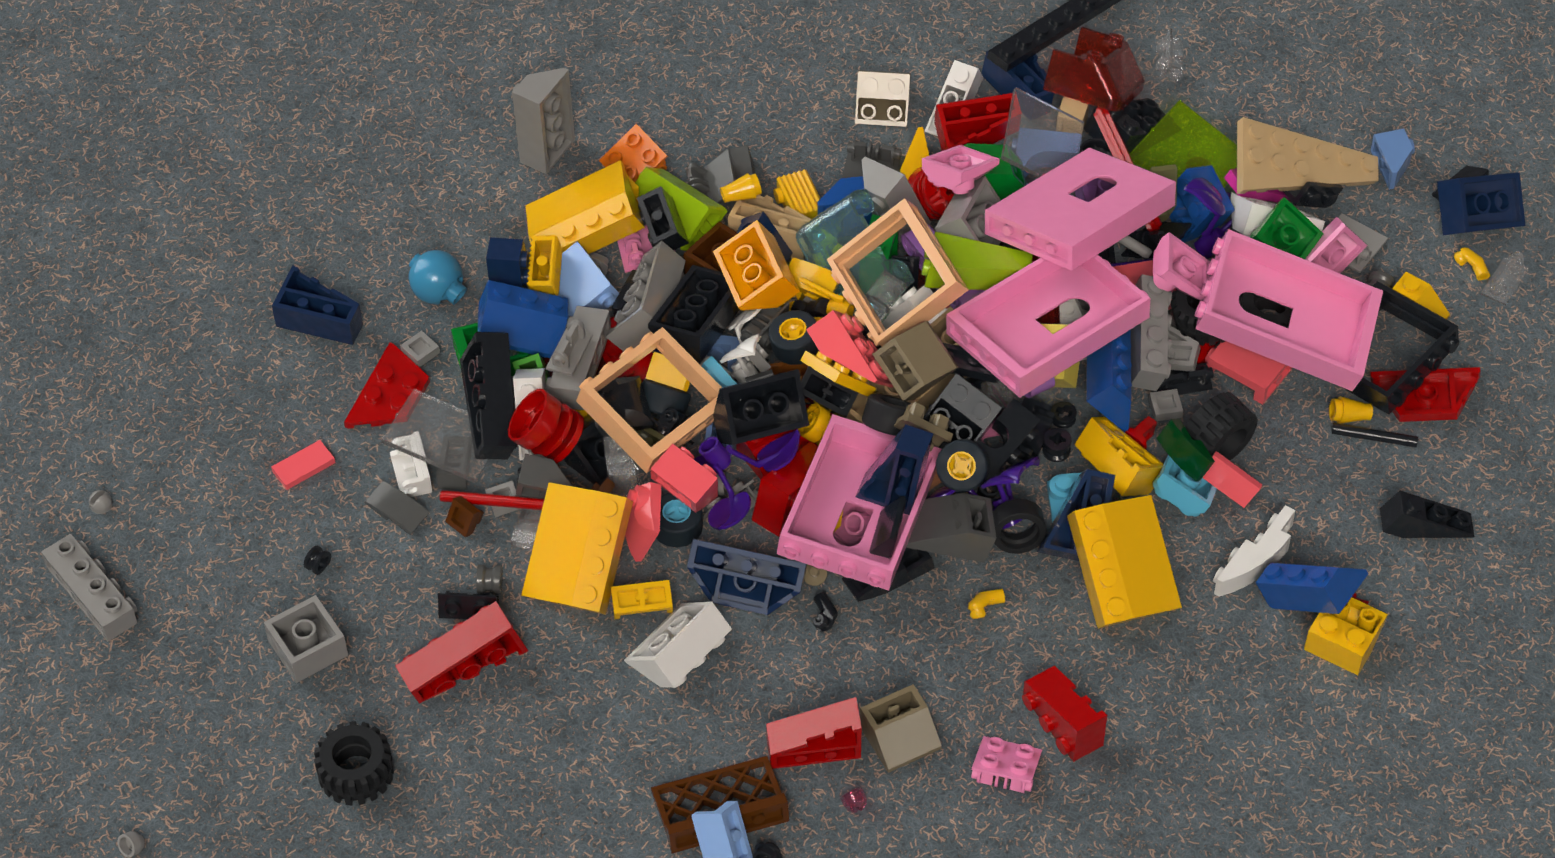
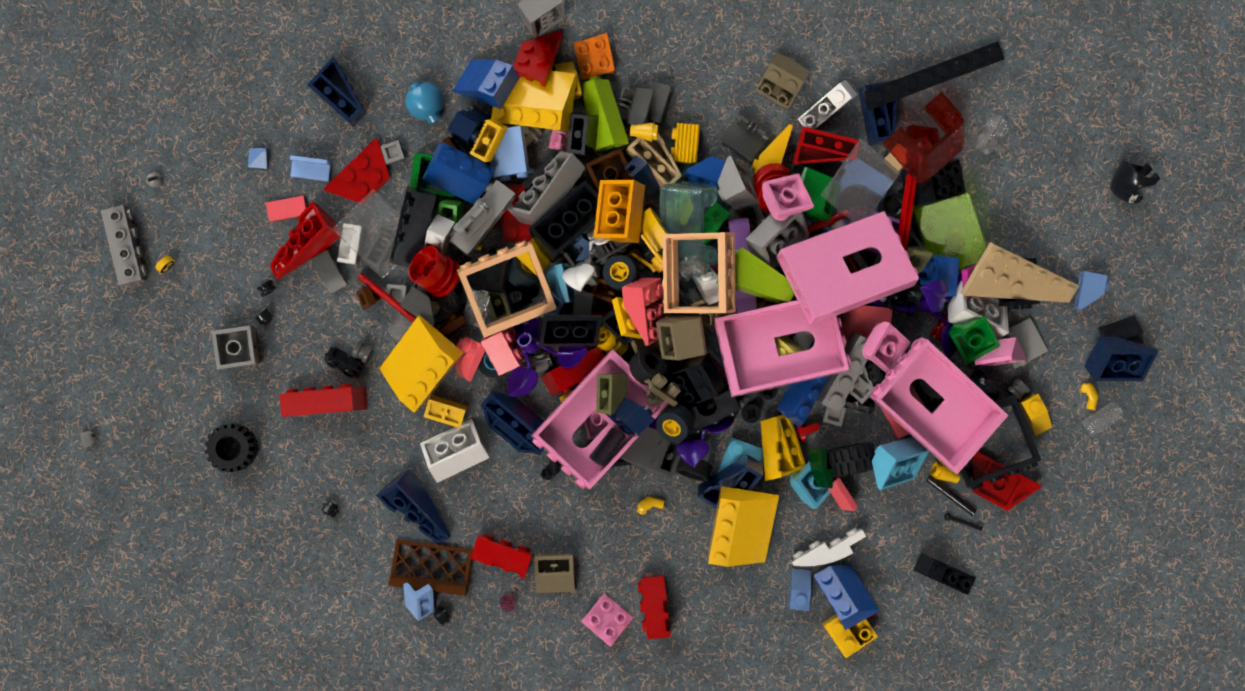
camera: 25 degrees right, 35 degrees up
none -> yellow tile [155,256,175,274]
none -> medium blue slope [248,148,269,169]
none -> black hinge [255,308,272,325]
none -> red wedge [269,201,342,280]
none -> light blue panel [290,155,332,182]
none -> black plate [321,501,339,518]
none -> dark blue wedge [376,469,451,544]
none -> blue slope [453,60,519,109]
none -> red wing [513,31,563,87]
none -> olive slope [596,373,628,415]
none -> medium blue slope [788,568,811,611]
none -> medium azure slope [872,436,929,491]
none -> black hinge [944,513,983,531]
none -> black piece [1110,159,1160,203]

